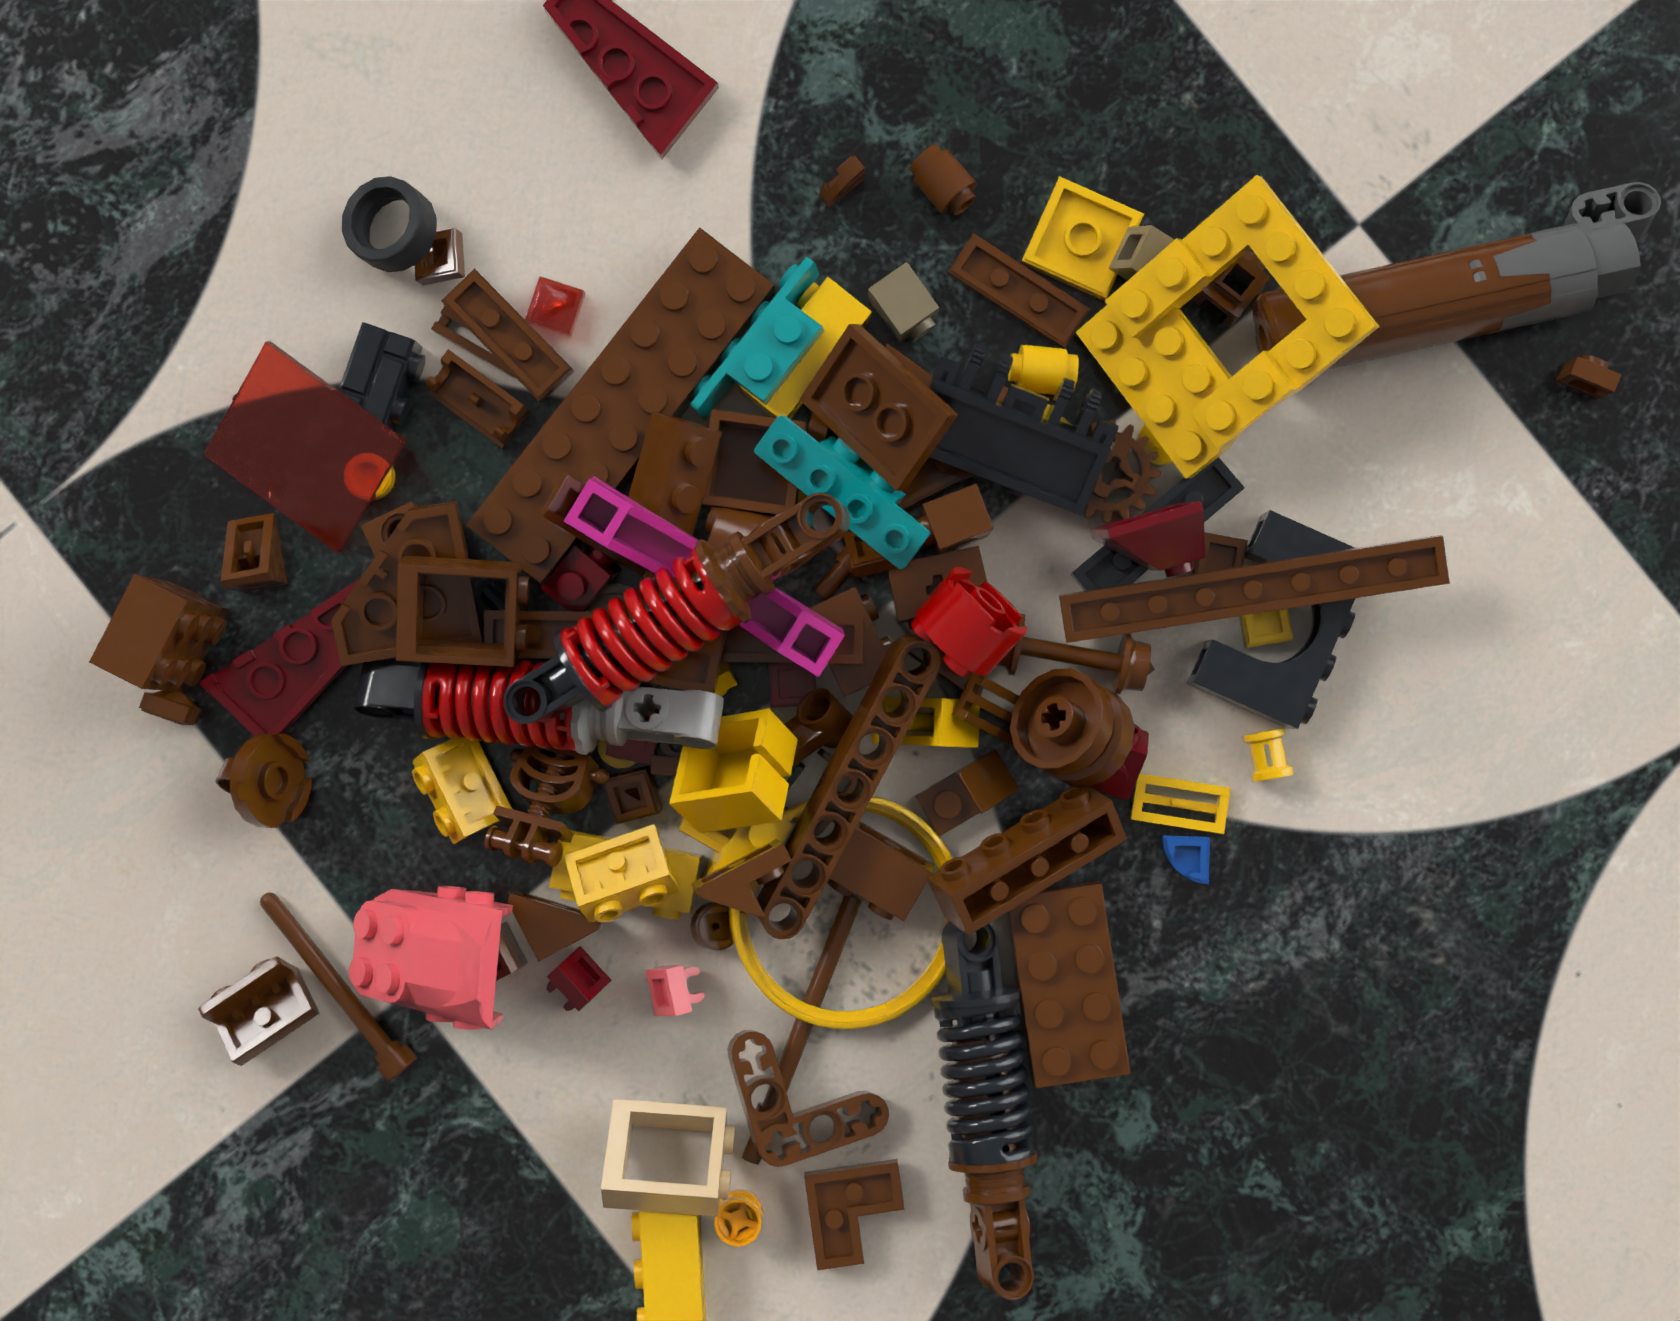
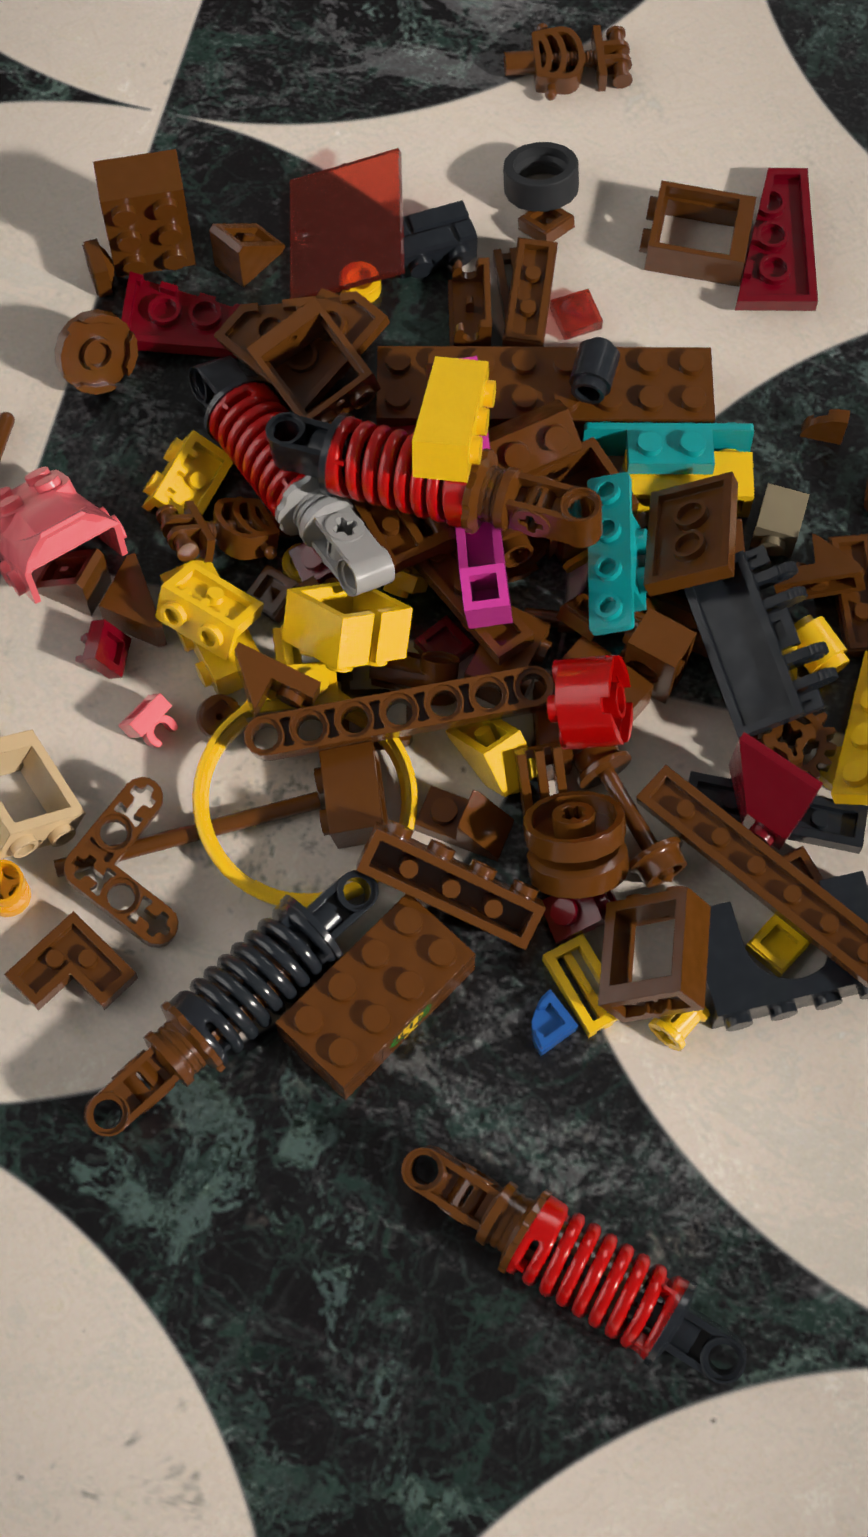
camera: 50 degrees right, 20 degrees down
none -> piece [401,1145,747,1384]
none -> yellow brick [412,356,496,483]
none -> reddish brown torso [504,23,633,101]
none -> black brick [569,337,620,404]
none -> reddish brown window [598,886,711,1023]
none -> reddish brown window [639,180,757,287]
none -> reddish brown slope [774,534,866,600]

